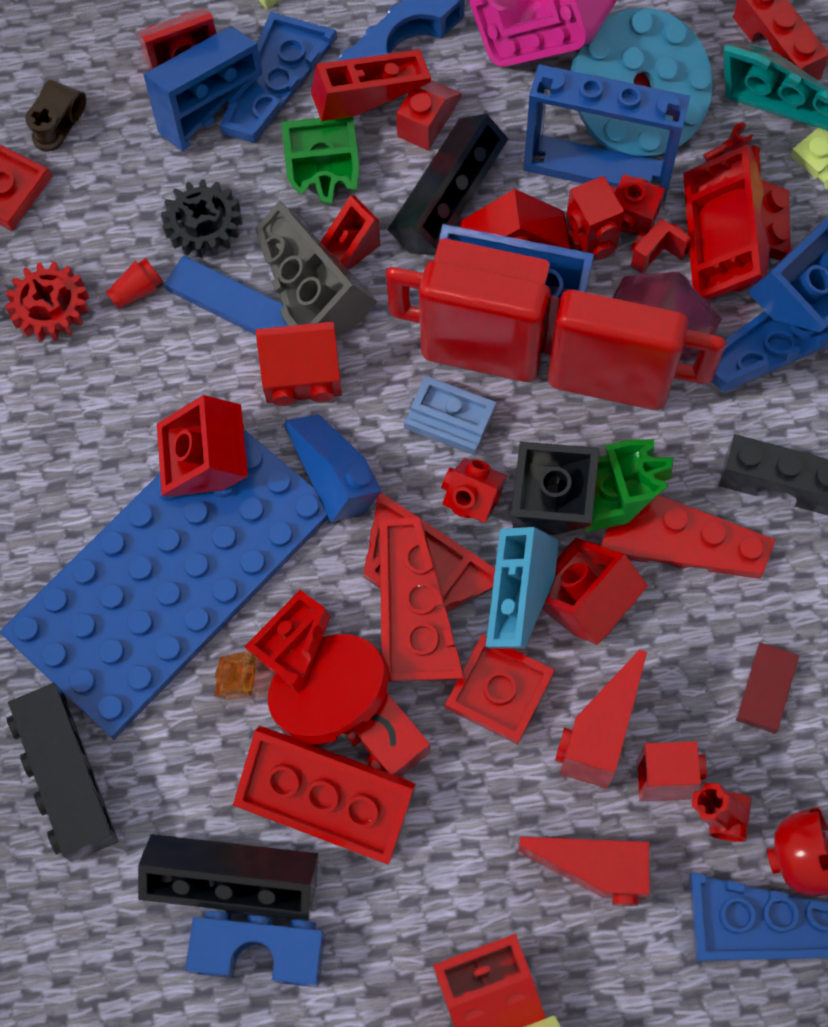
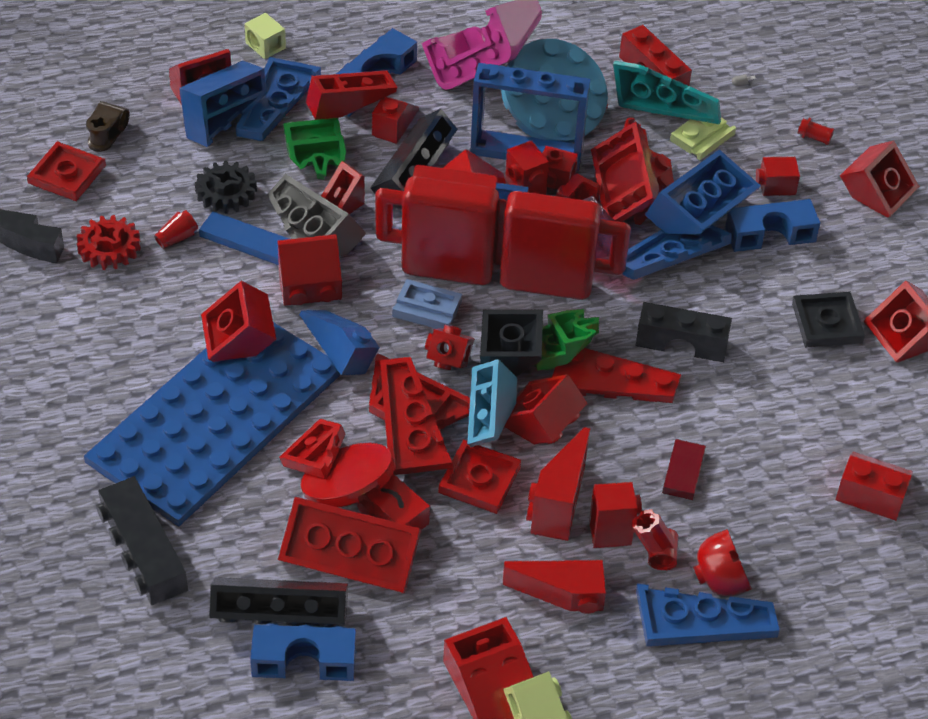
camera: 10 degrees left, 20 degrees down
clear orange plate [214,652,257,700] -> none

